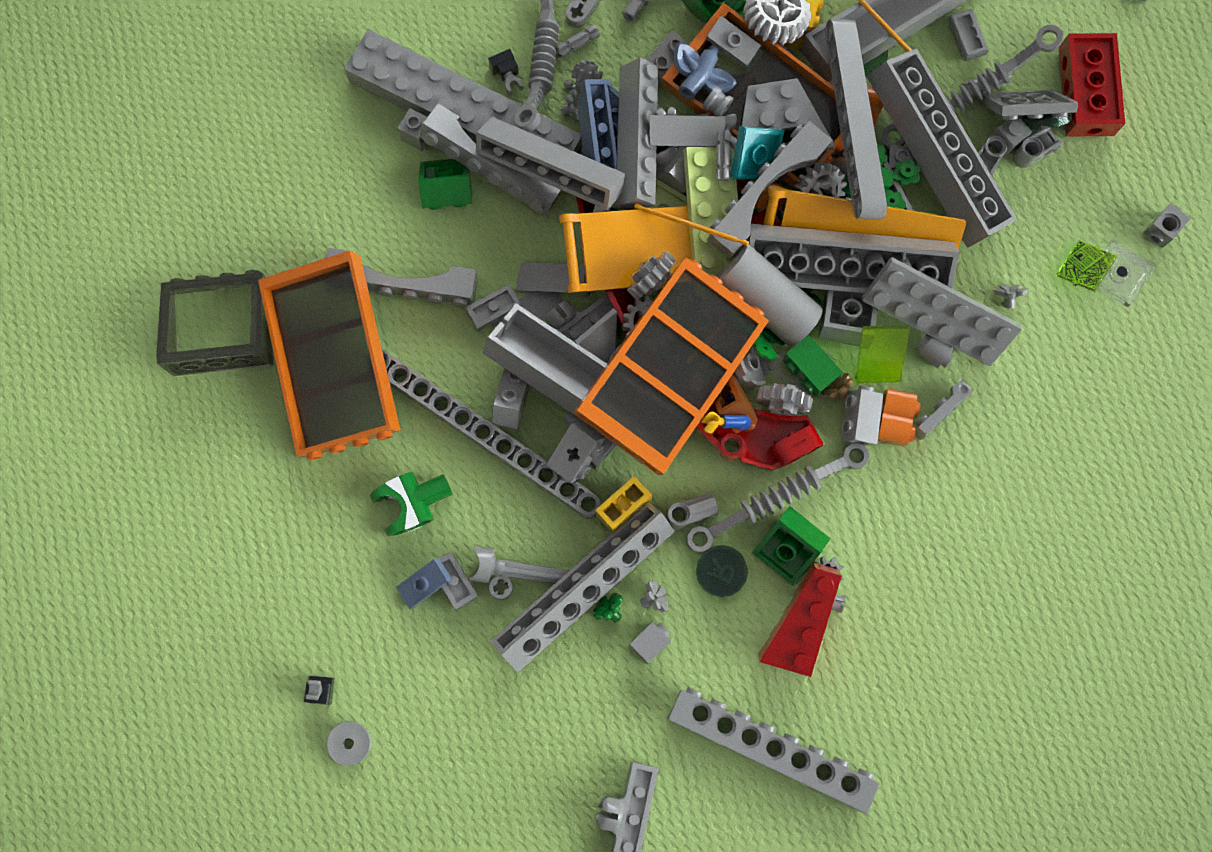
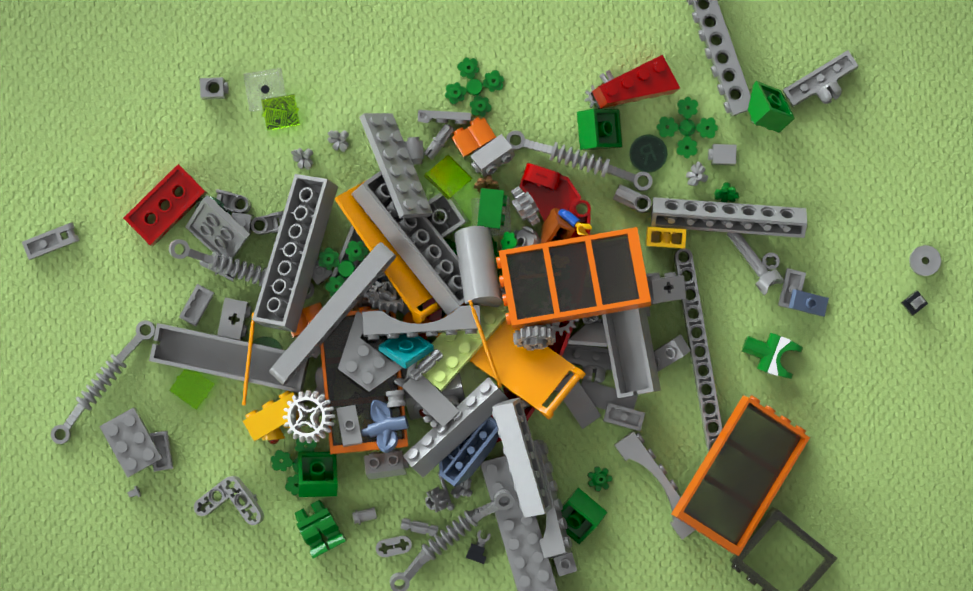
camera: 140 degrees left, 10 degrees up
none -> light grey brick [217,298,251,340]
none -> light grey plant [291,148,313,170]
none -> light grey axle [424,124,454,160]
none -> green plant [445,57,504,117]
none -> green plant [587,466,613,492]
none -> green plant [656,97,718,158]
none -> green slope [748,81,795,133]

